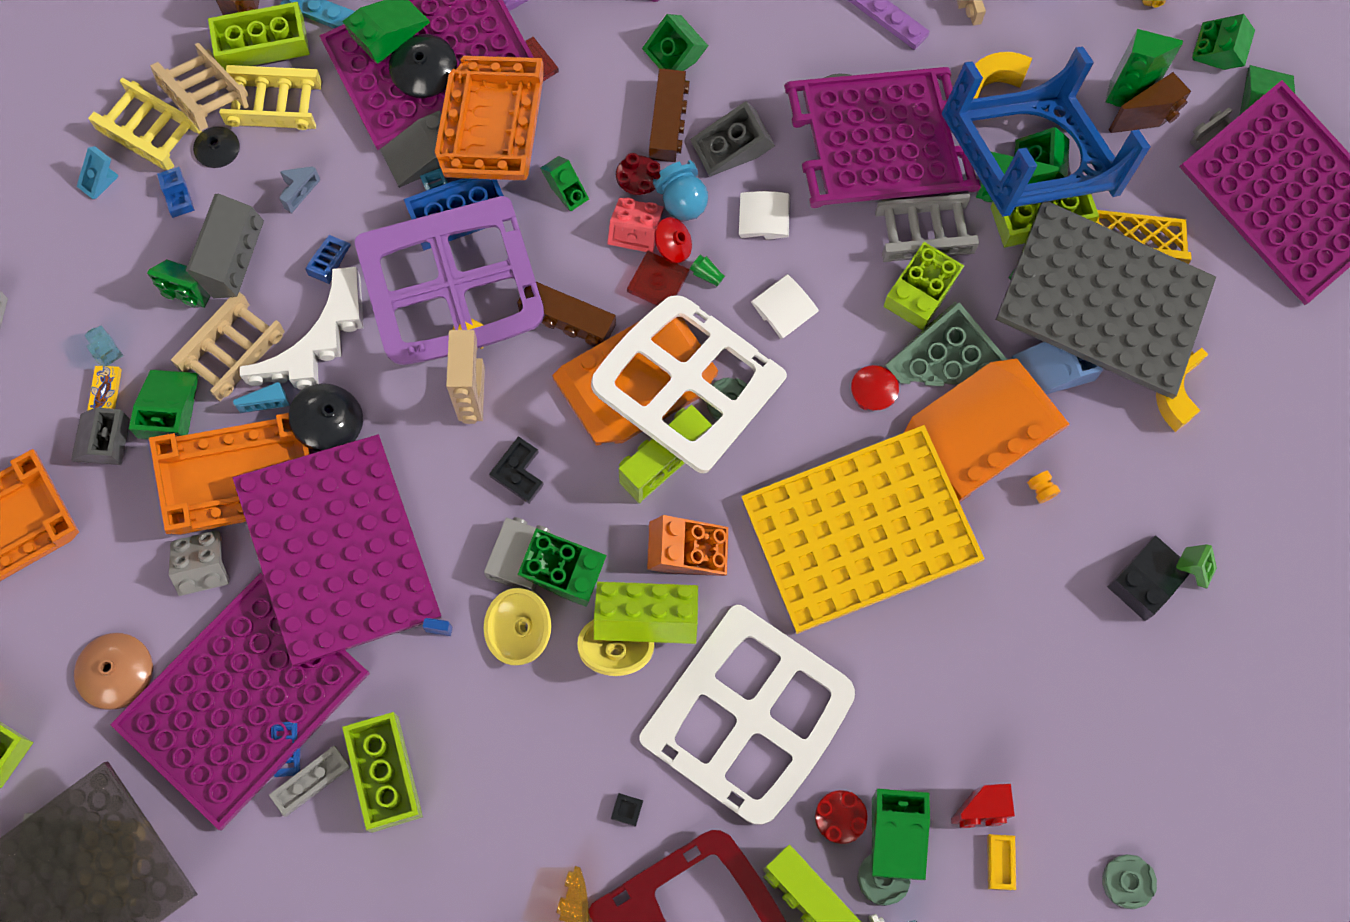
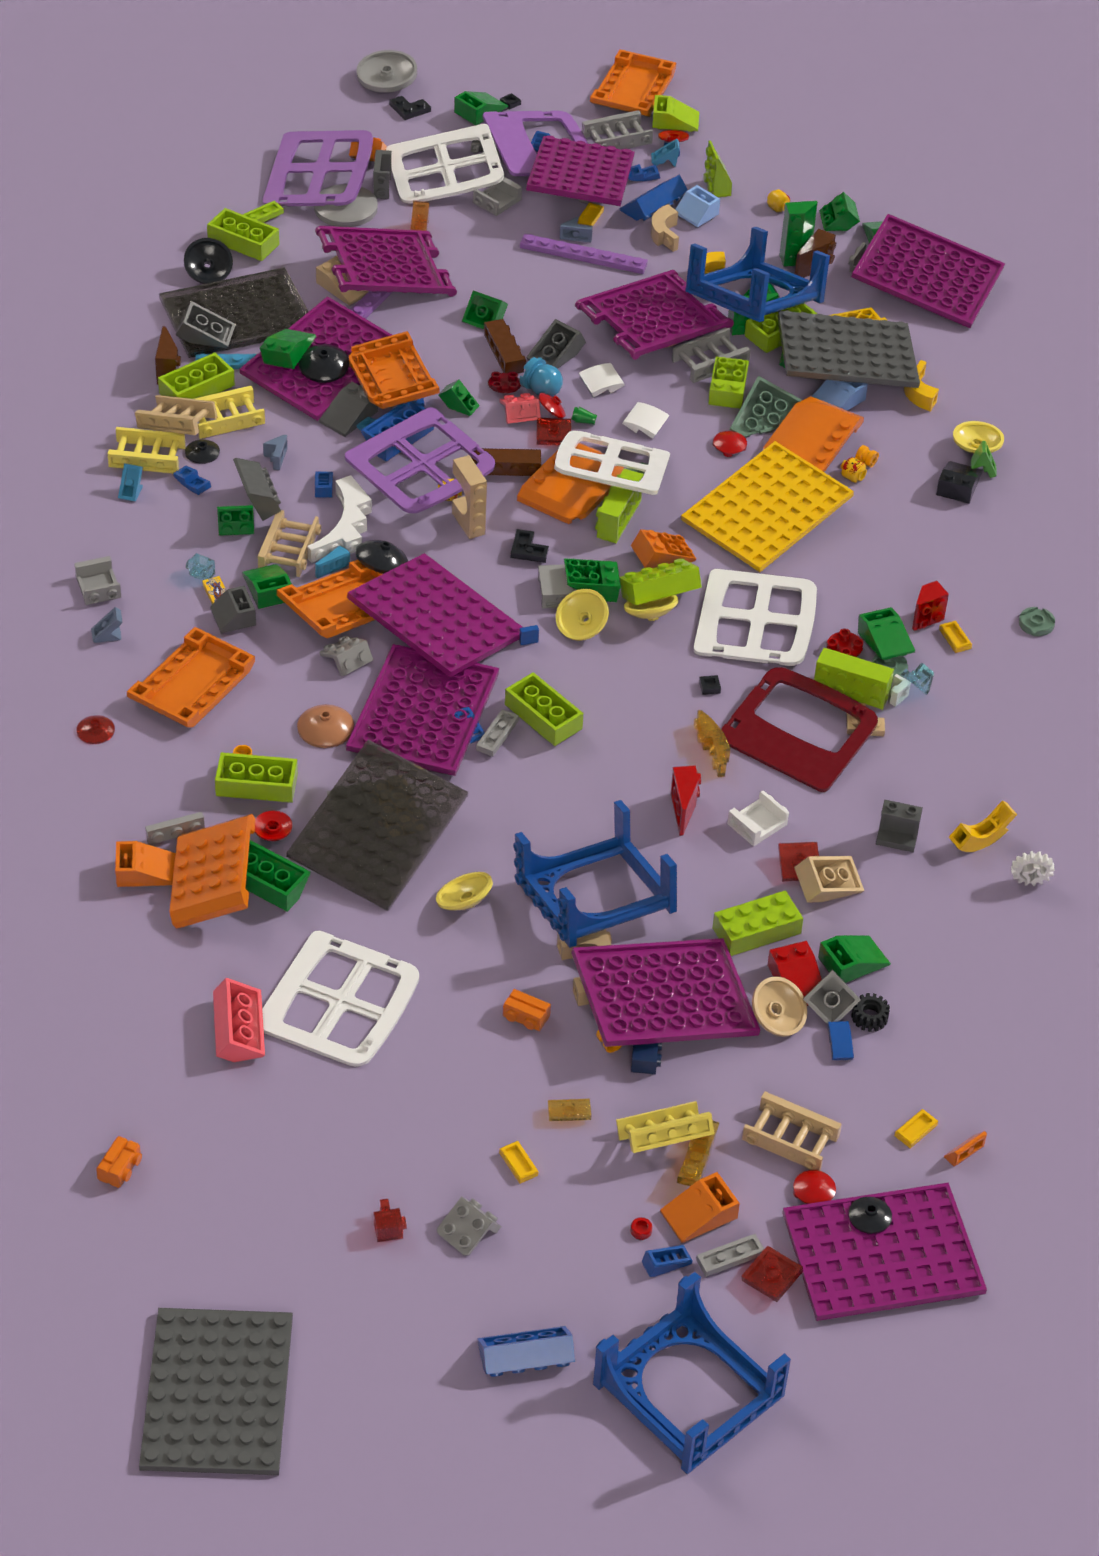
camera: 25 degrees left, 25 degrees down
none -> yellow head [840,457,867,483]
none -> light yellow dish [953,421,1004,454]

